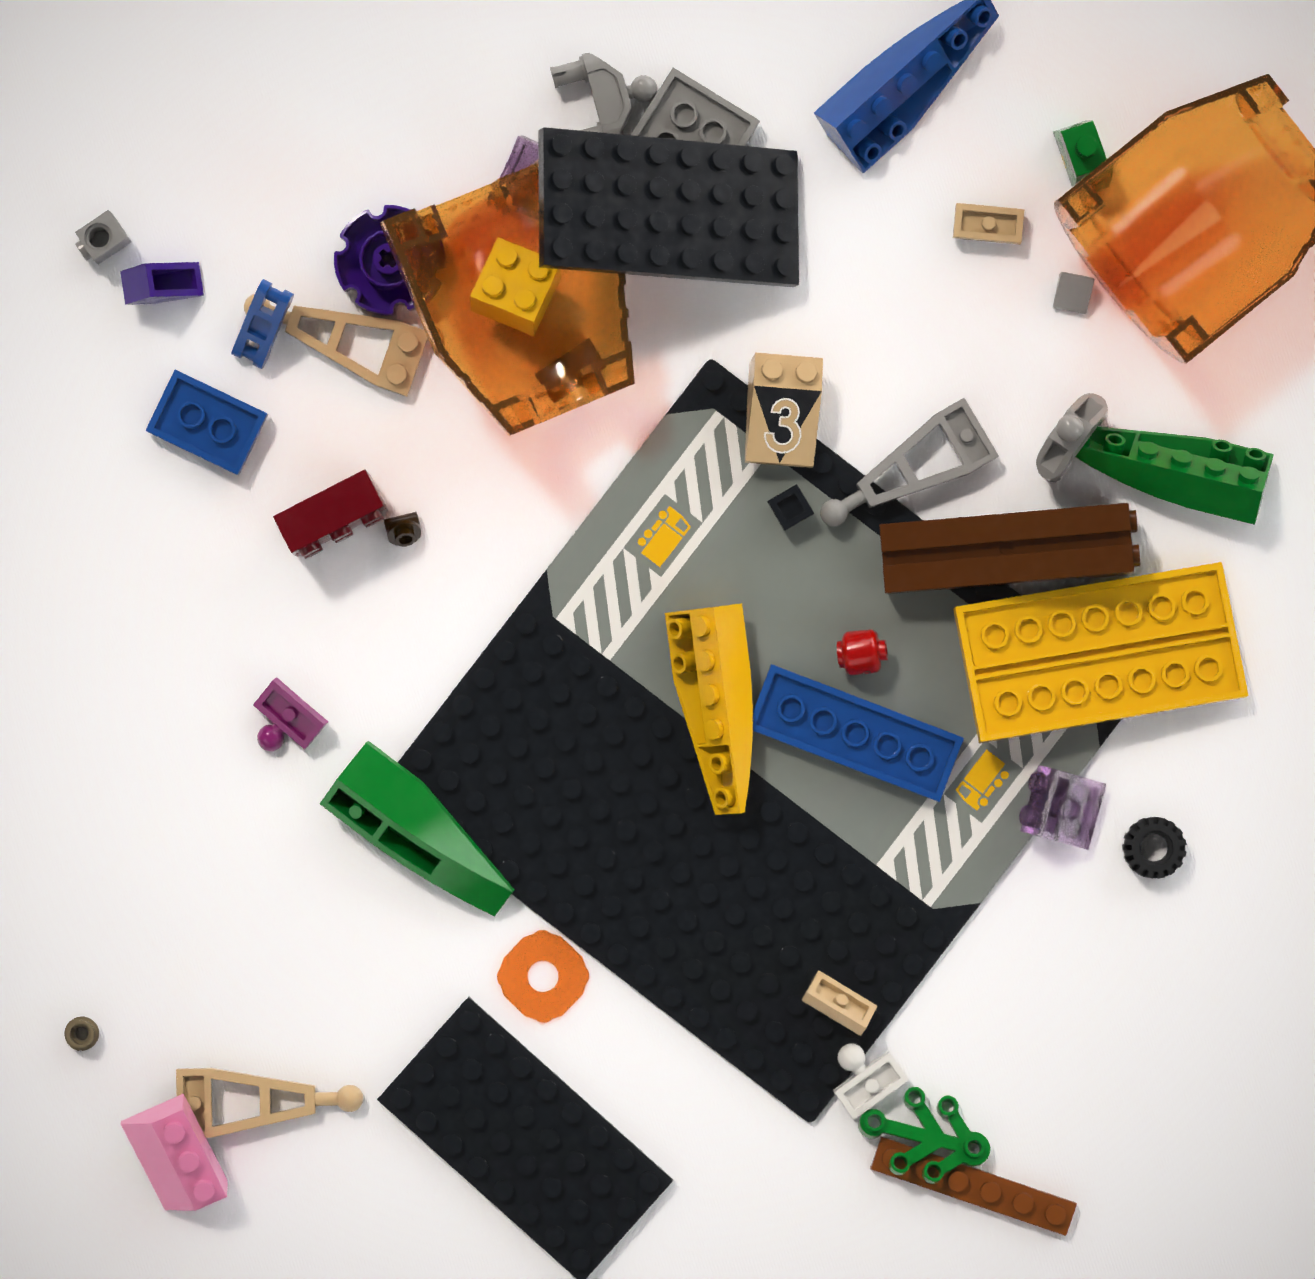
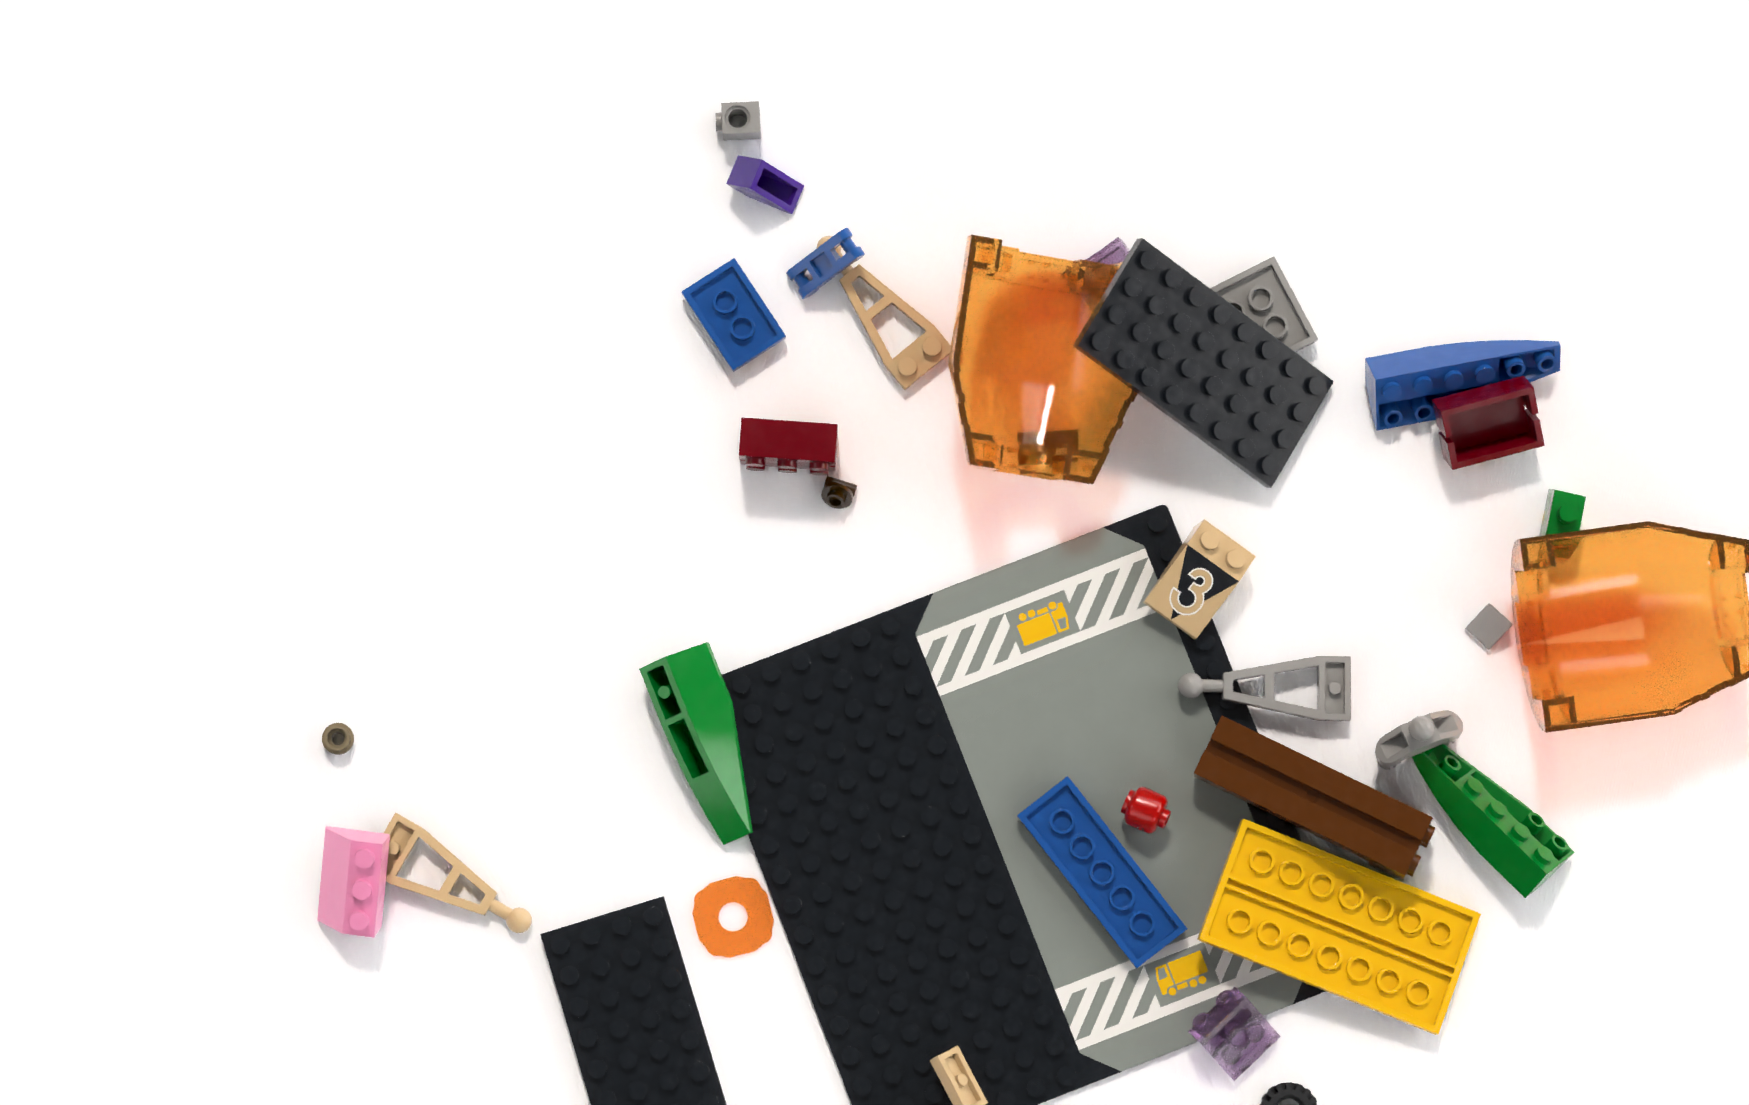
camera: 30 degrees right, 5 degrees down
magenta plate [253,677,329,752] -> none
dark purple piece [334,205,444,316] -> none
yellow brick [470,237,561,336] -> none
light grey connector [550,52,657,134] -> none
yellow wedge [665,603,753,815] -> none
black plate [767,484,814,531] -> none
tan plate [952,203,1025,245] -> none
none -> dark red piece [1432,376,1545,470]

